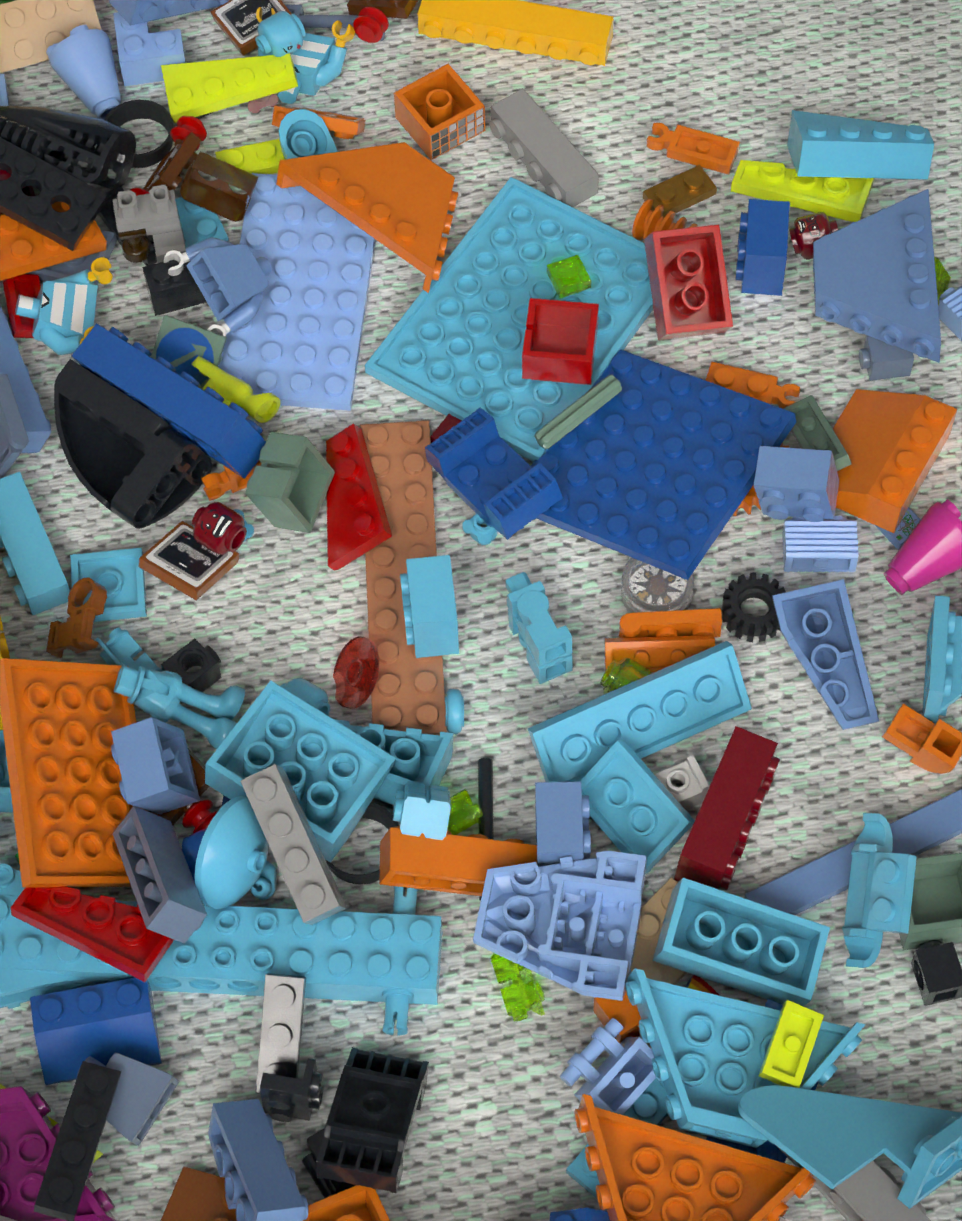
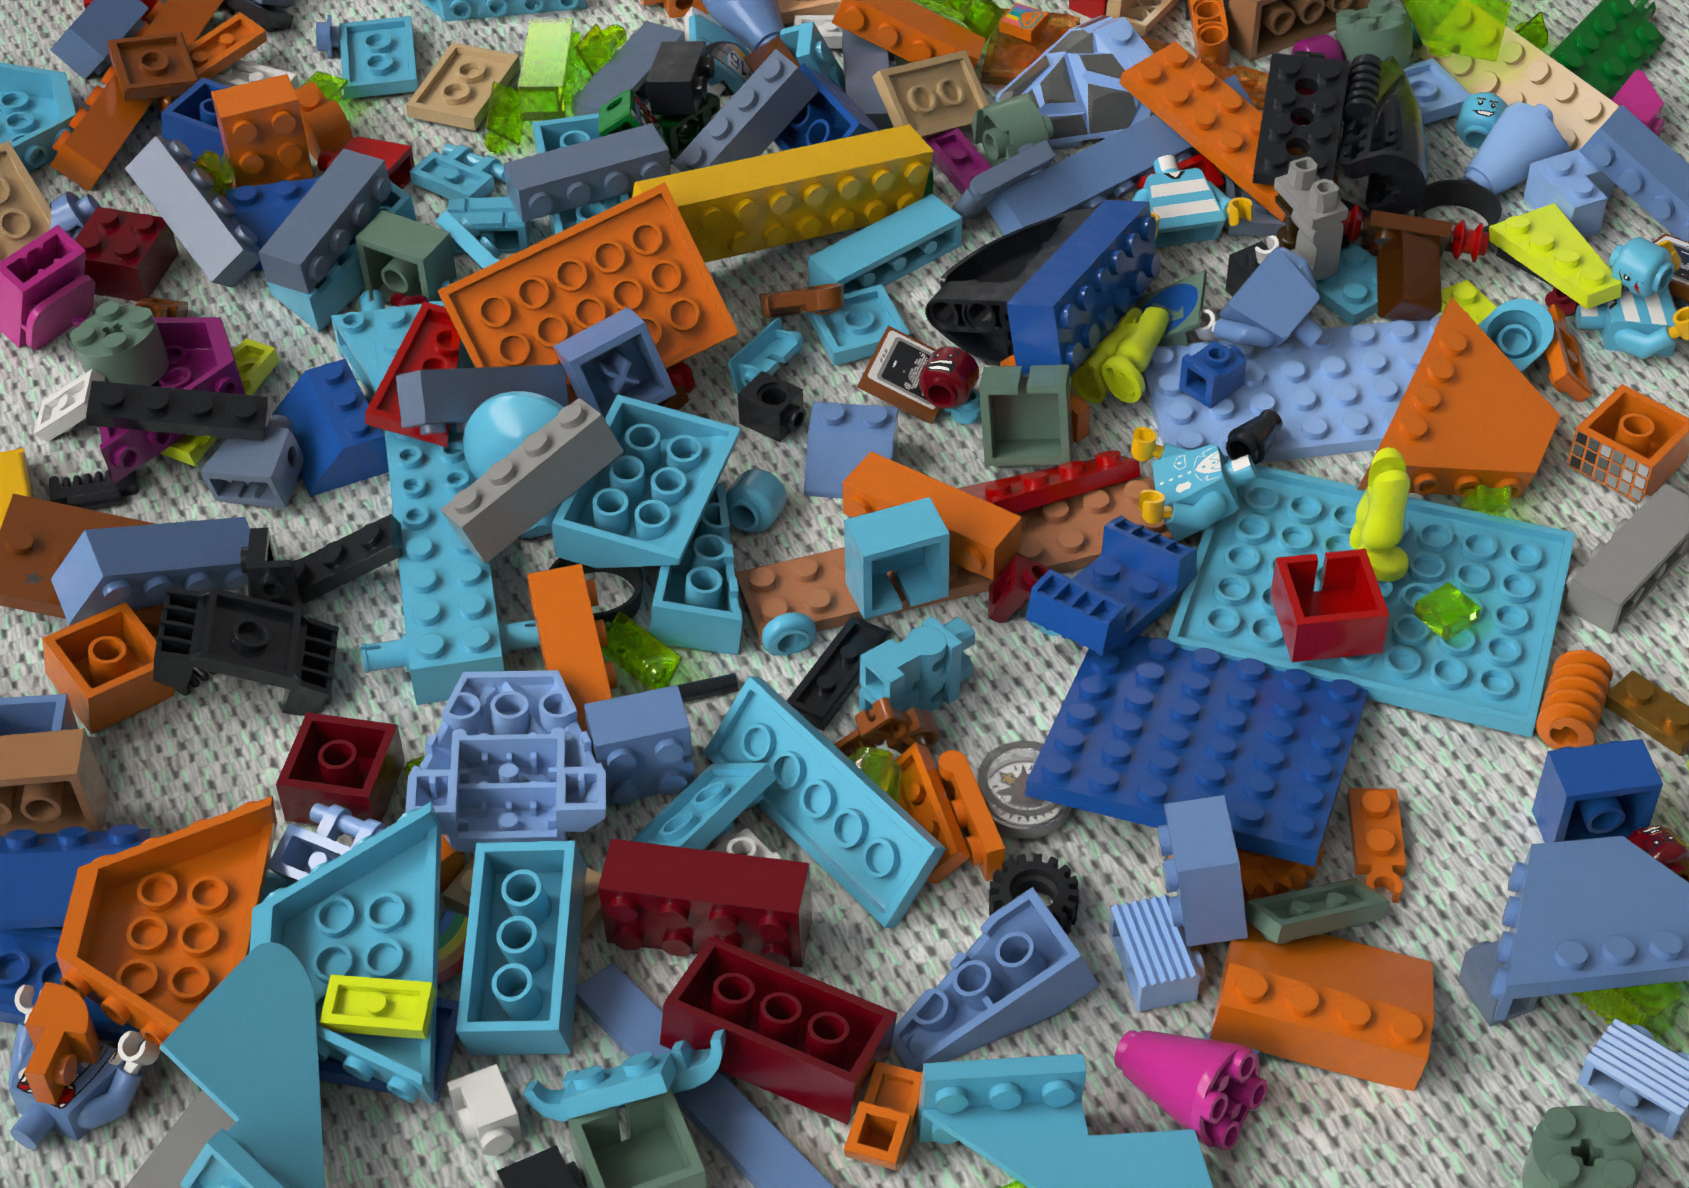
camera: 75 degrees right, 15 degrees down
medium azure piece [114,665,245,749] -> none
clear red dish [333,636,379,709] -> none
brick [393,781,451,840] -> none
sand green axle [534,375,622,450] -> none
red brick [644,225,733,340] -> none
none -> dark red brick [276,712,405,826]
none -> white brick [447,1064,523,1156]
none -> dark red brick [659,936,897,1125]
none -> black tile [787,616,891,731]
none -> medium blue slope [804,402,898,499]
none -> dark orange piece [834,697,940,773]
none -> orange brick [842,451,1022,581]
none -> dark red bracket [988,554,1053,623]
none -> medium azure torso [1131,427,1258,541]
none -> blue brick [1179,340,1247,409]
none -> black cone [1226,409,1283,464]
none -> neon yellow piece [1349,447,1411,582]
none -> medium azure head [1456,92,1508,149]
none -> clear neon green plate [1460,485,1512,516]

